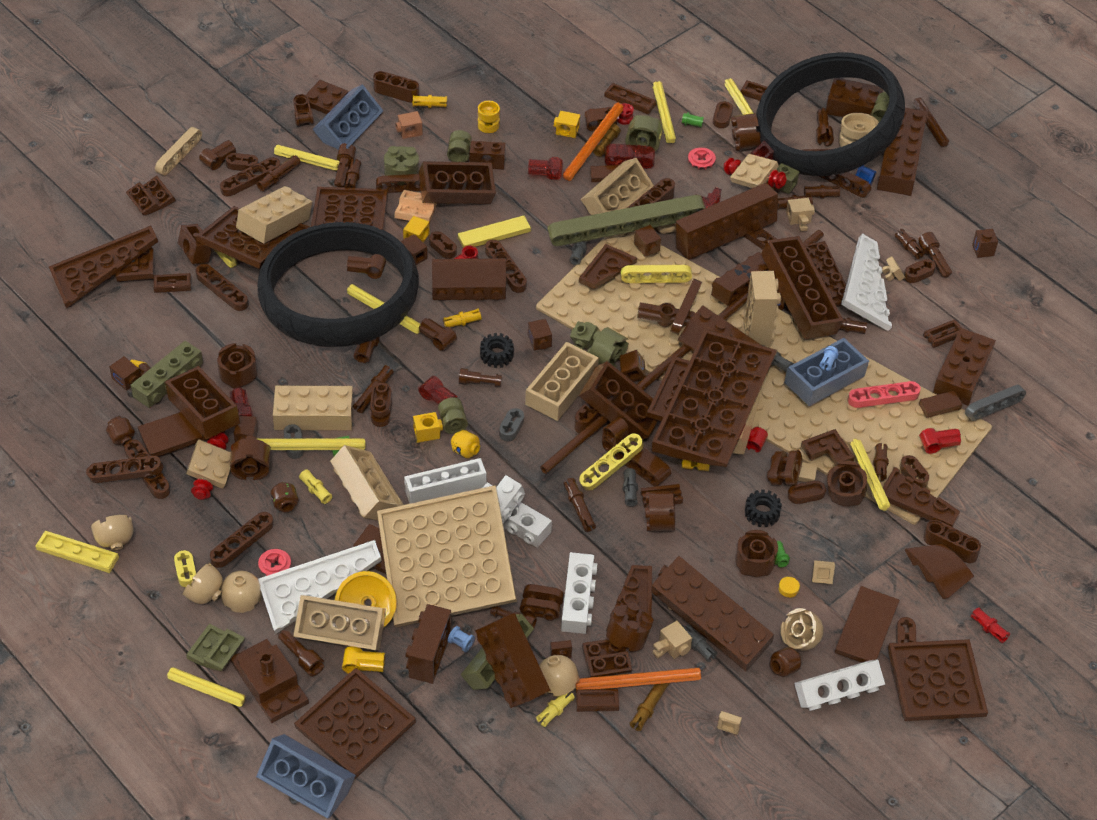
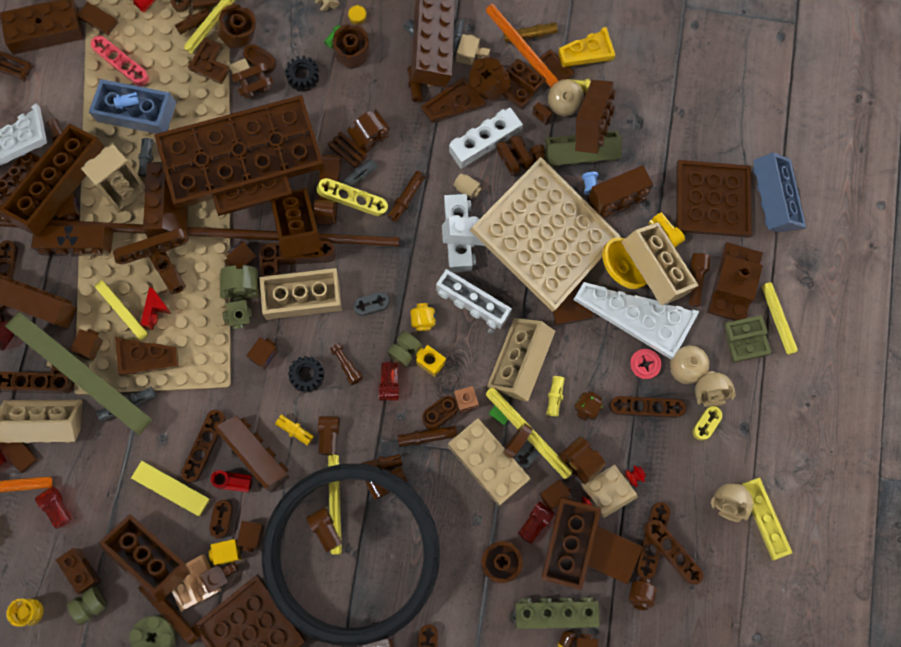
camera: 130 degrees left, 25 degrees up
none -> red slope [140,287,172,330]
none -> reddish brown plate [199,562,238,594]
none -> reddish brown pin [362,453,403,470]
none -> tan brick [453,173,482,199]
none -> nougat brick [454,386,479,414]
none -> reddish brown beam [503,423,533,459]
none -> yellow wing [558,27,616,67]

